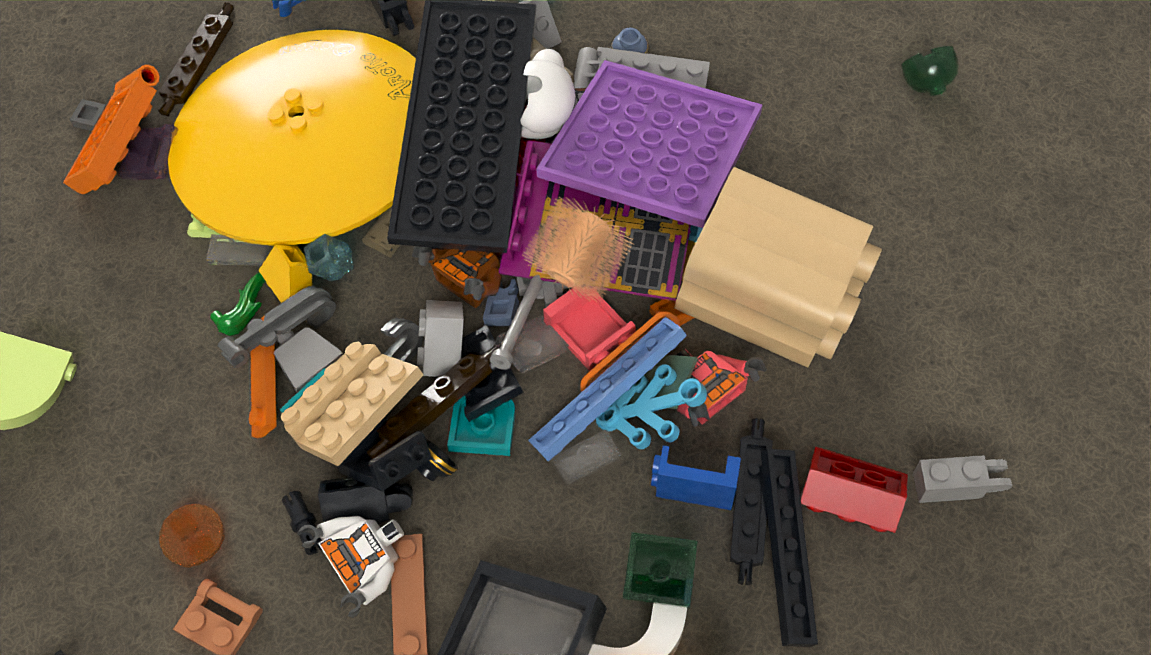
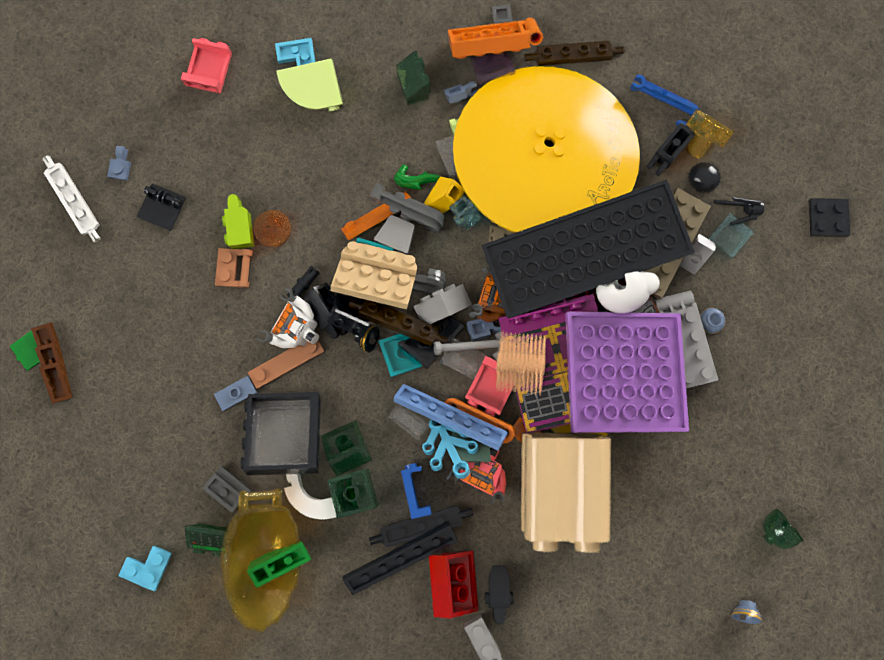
camera: 65 degrees right, 20 degrees up
none -> lime hinge [222,194,254,249]
none -> clear green slope [321,420,372,476]
none -> clear green slope [396,51,431,106]
none -> sand blue plate [444,81,477,104]
none -> black hinge [485,566,514,624]
none -> sand blue piece [731,600,762,624]

